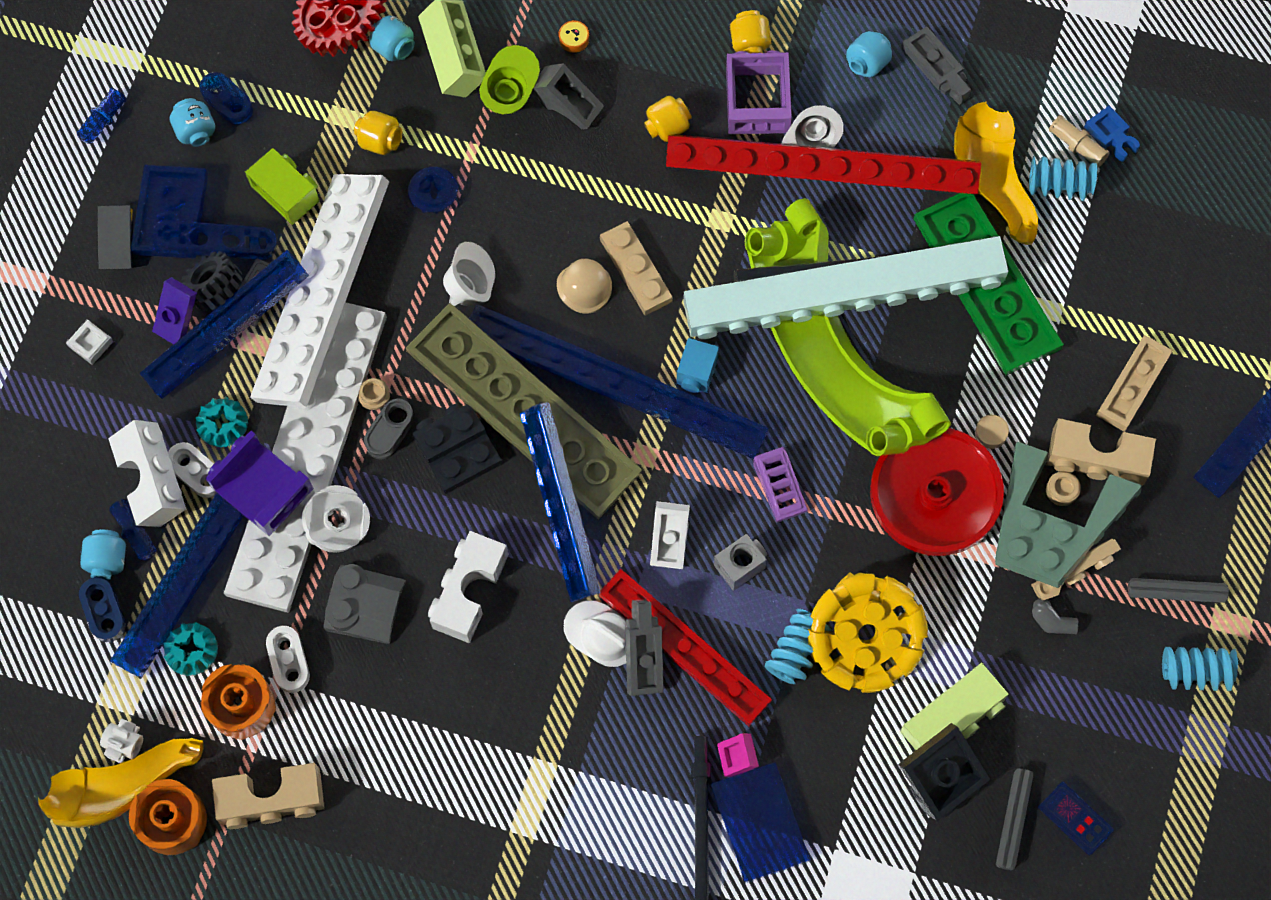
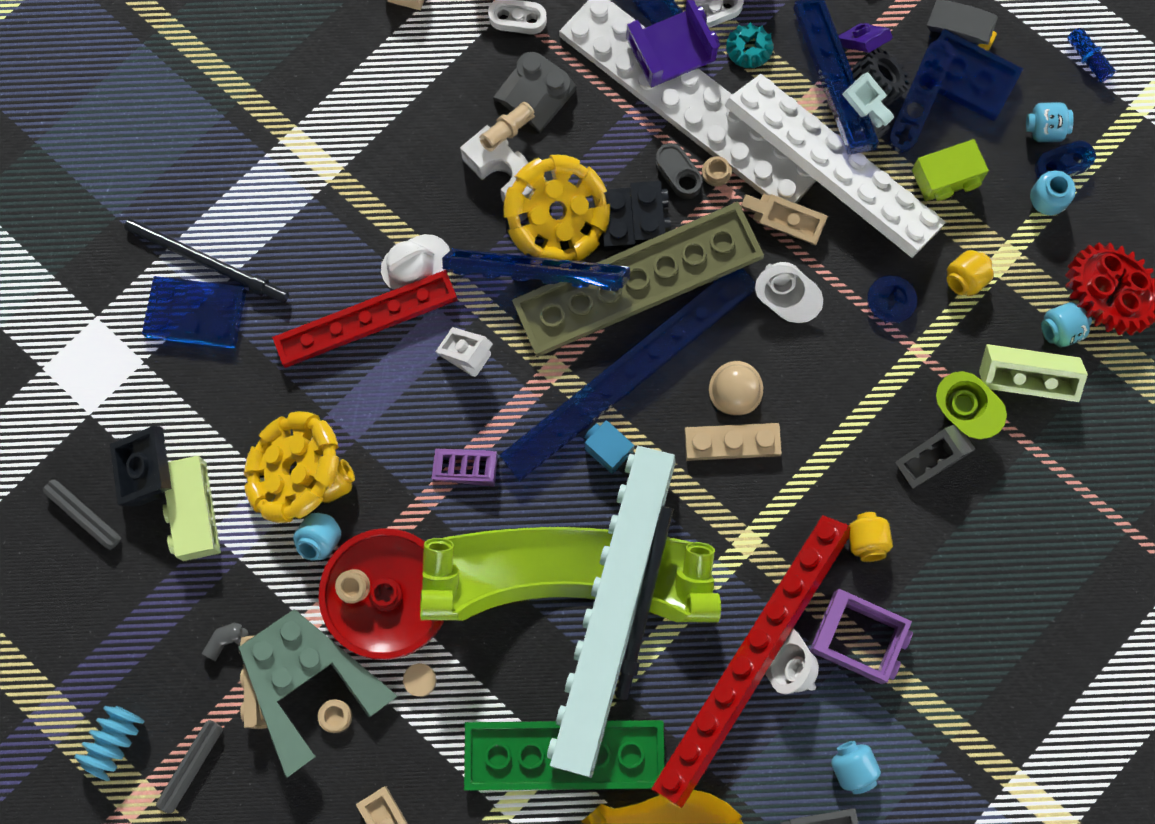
camera: 115 degrees right, 5 degrees up
white plate [302,485,370,553] -> none
tile [559,21,589,53] -> none
dark grey hinge [625,599,663,696] -> none
light grey brick [714,534,767,591] -> none
dark pink plate [717,733,759,777] -> none
yellow head [730,10,771,53] -> none
medium azure piece [764,609,832,684] -> none
clear blue tile [1038,781,1114,856] -> none
tan arch [1046,418,1156,485] -> none
none -> medium azure head [293,513,341,561]
none -> tan tile [335,569,370,603]
none -> tan pin [479,102,535,151]
none -> yellow plate [504,154,610,266]
none -> tan hinge [741,194,828,246]
none -> light aqua plate [842,72,894,128]
none -> medium azure head [1030,170,1076,216]

